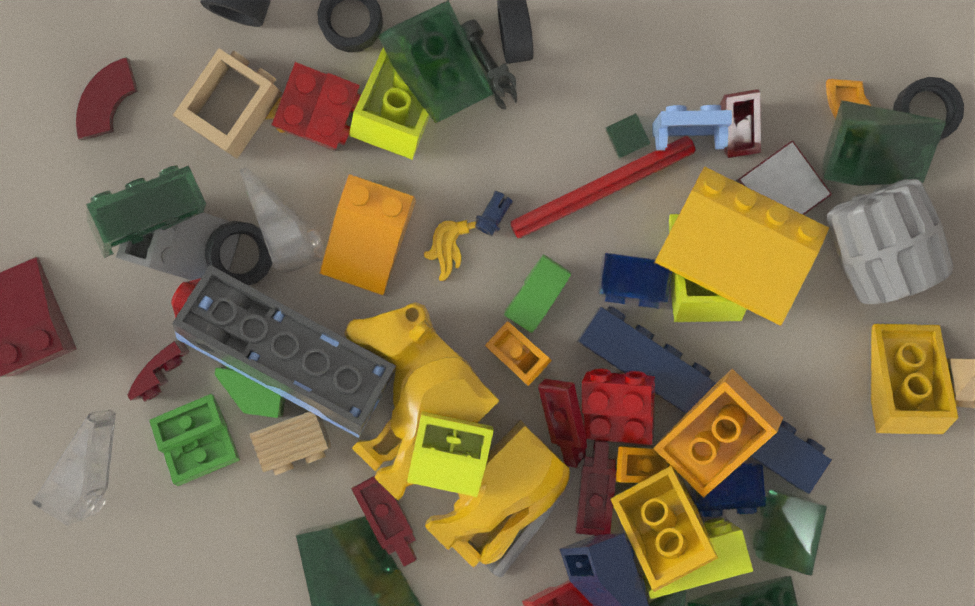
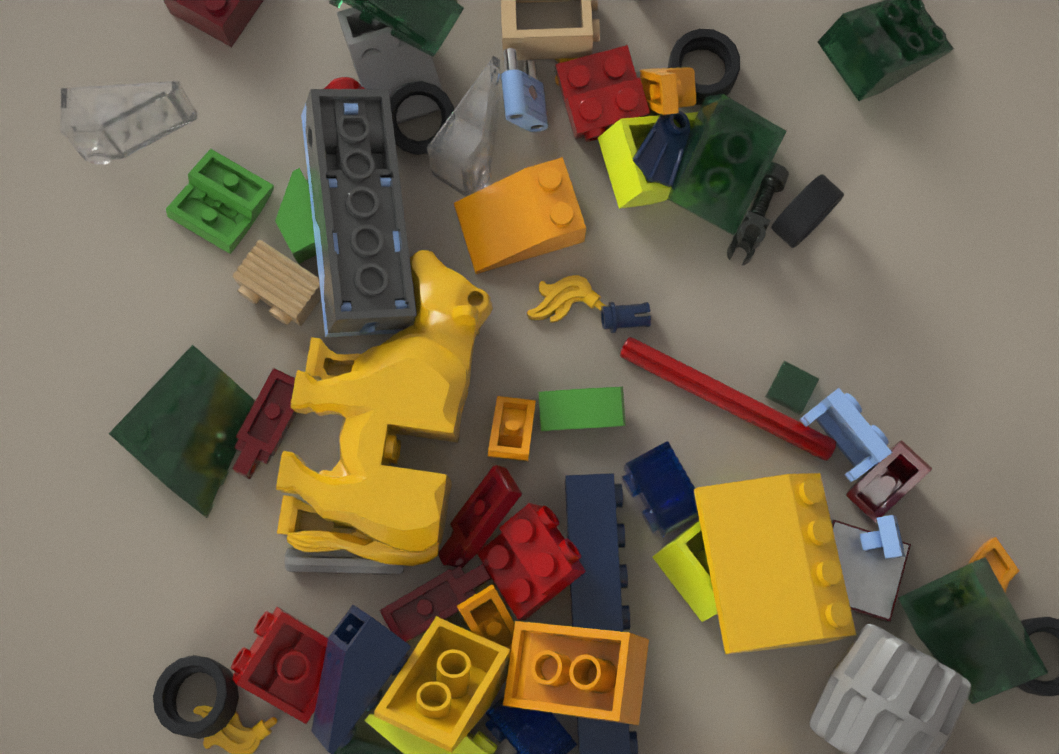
camera: 50 degrees right, 10 degrees down
dark red slope [127,341,189,402] -> none
neon yellow slope [407,411,494,497] -> none
none -> light blue piece [501,48,548,132]
none -> dark blue piece [632,110,690,187]
none -> light orange slope [640,67,696,115]
none -> light blue tile [860,515,906,559]

